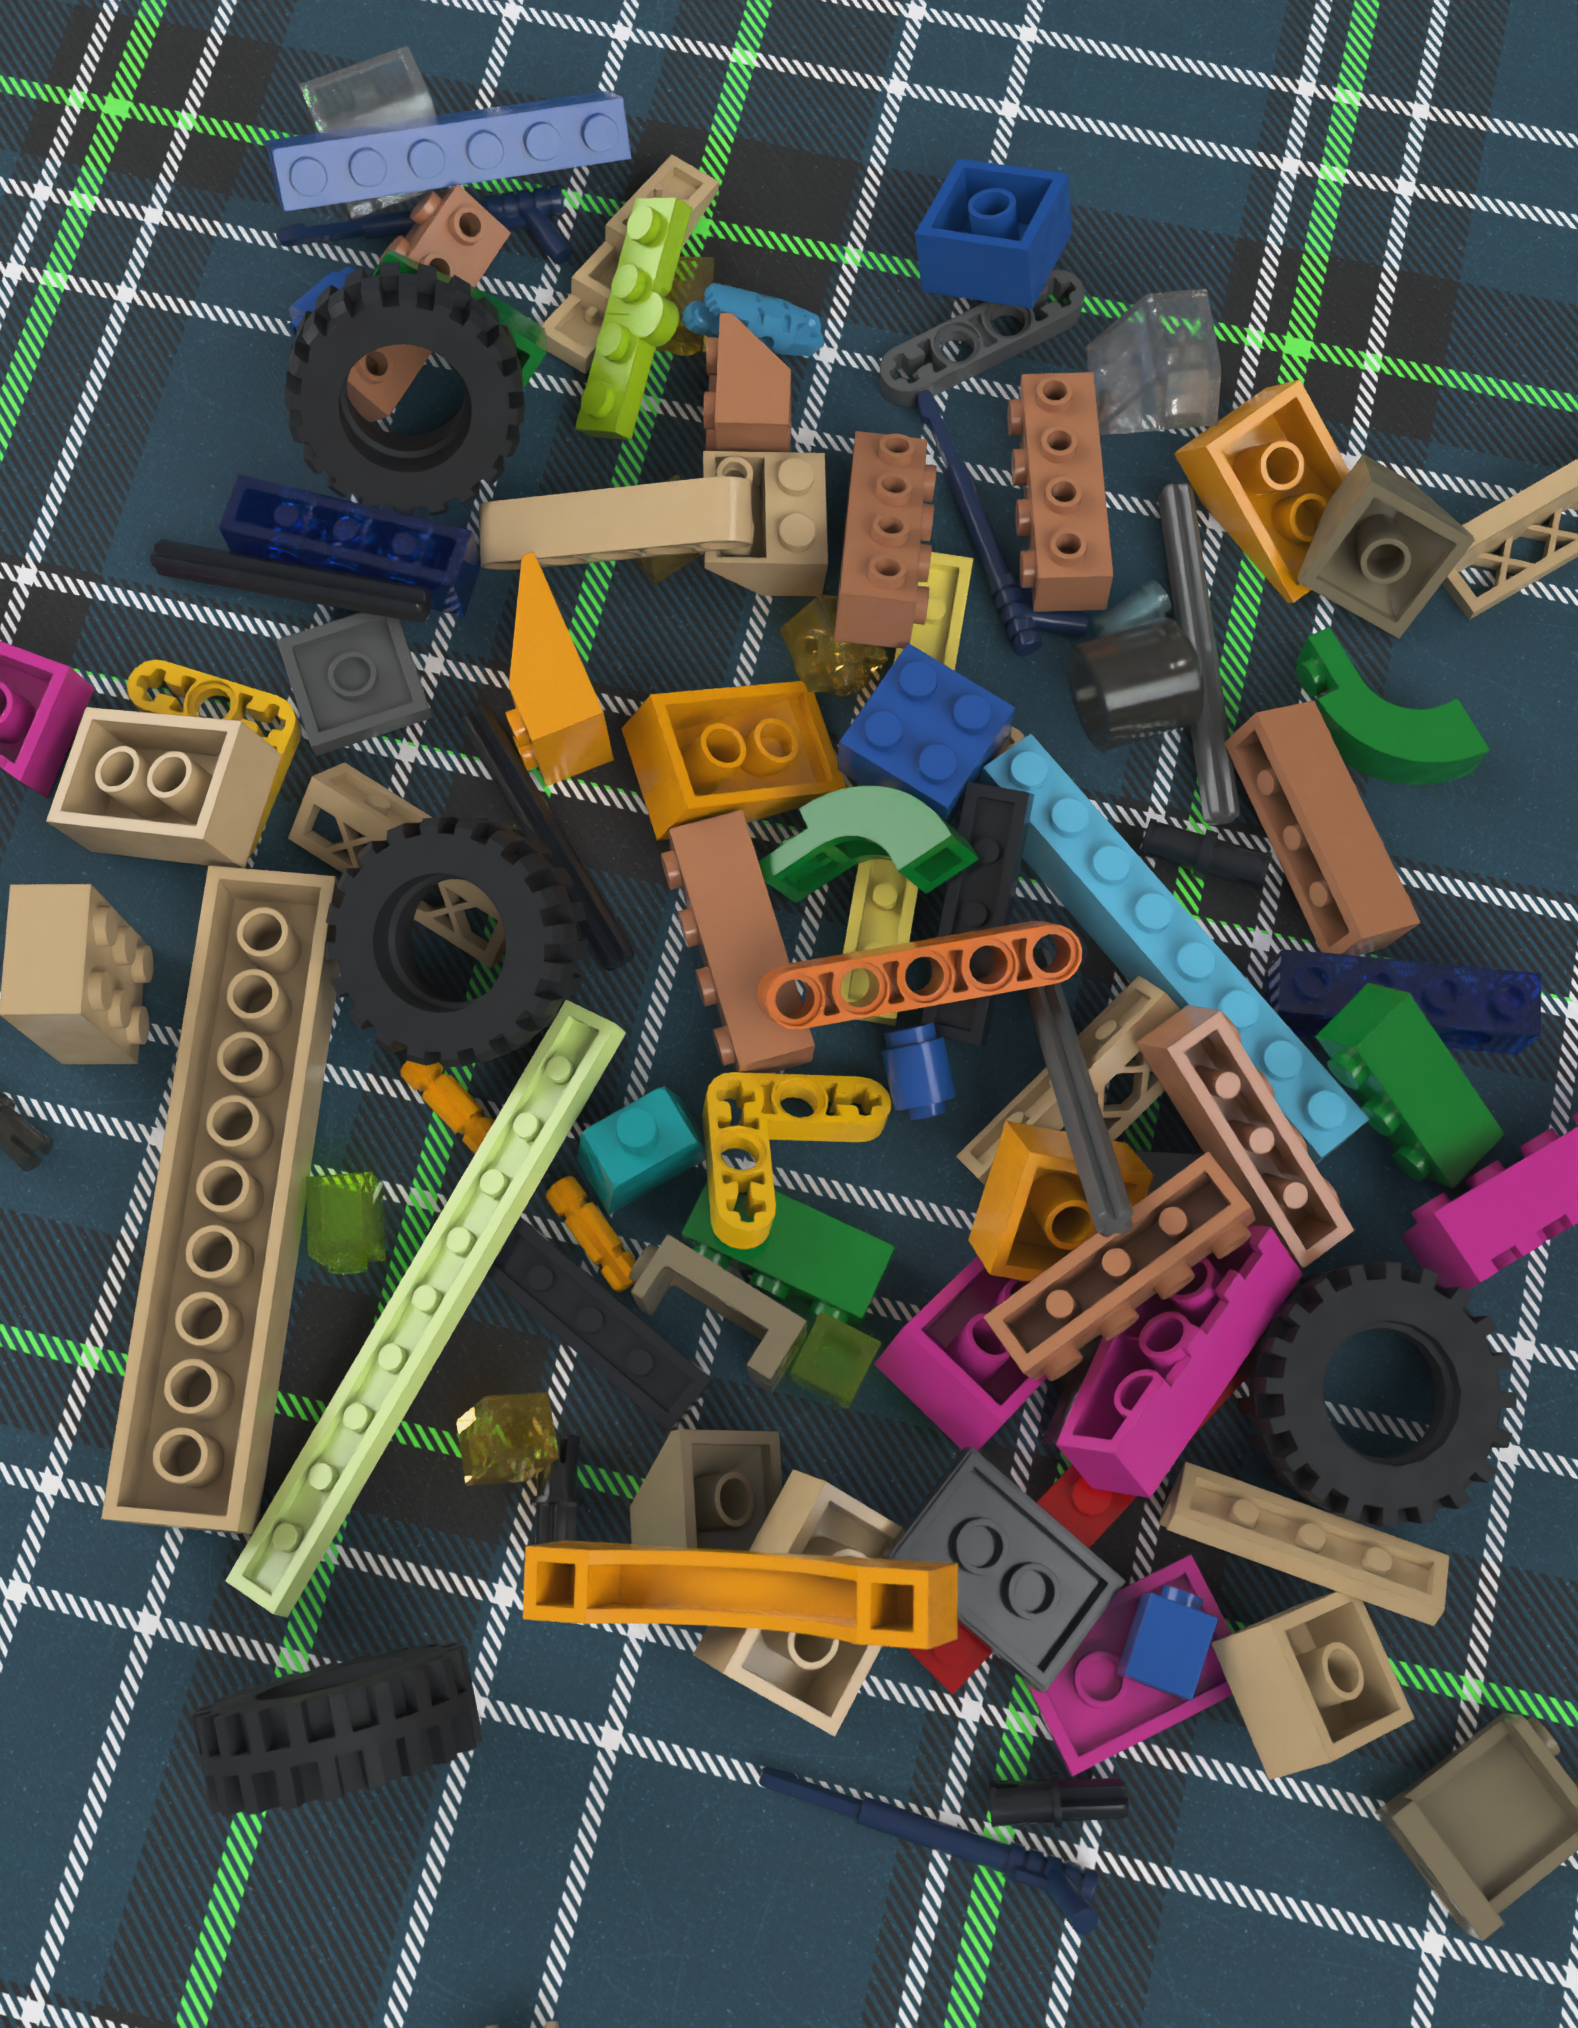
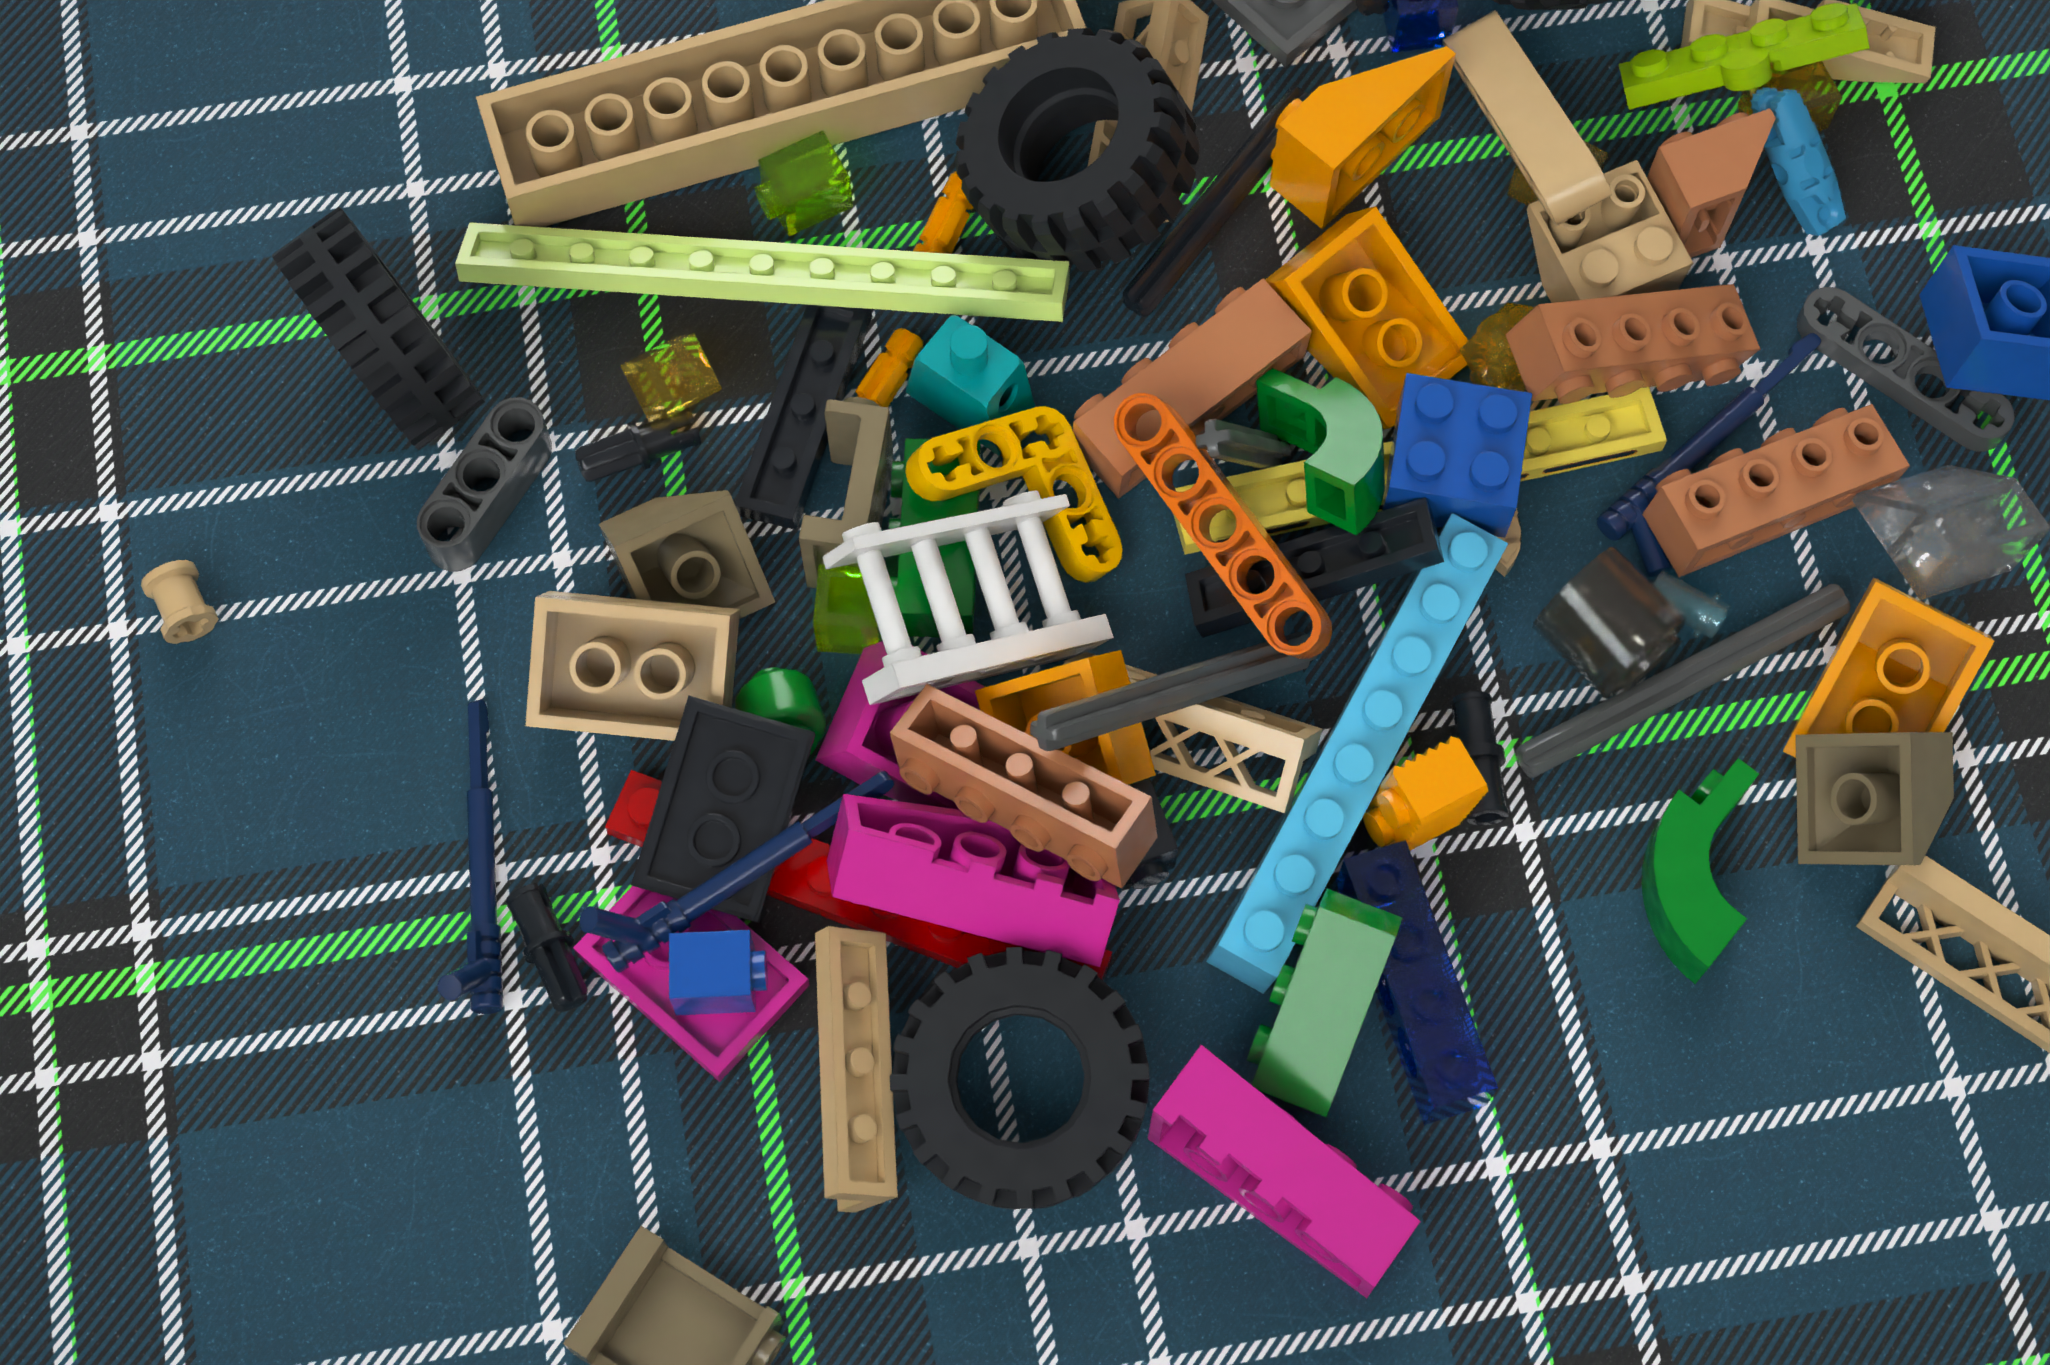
camera: 65 degrees right, 5 degrees down
light orange arch [523,1540,958,1649] -> none
blue brick [881,1022,957,1120] -> none
nougat brick [1136,1005,1354,1269] -> none
tan brick [1212,1591,1415,1780] -> none
nougat brick [1224,701,1421,964] -> none
none -> dark grey beam [417,397,552,572]
none -> dark blue piece [579,771,894,973]
none -> green head [735,667,826,754]
none -> white fence [822,490,1114,705]
none -> dark grey axle [1195,419,1291,469]
none -> light orange brick [1363,736,1489,858]

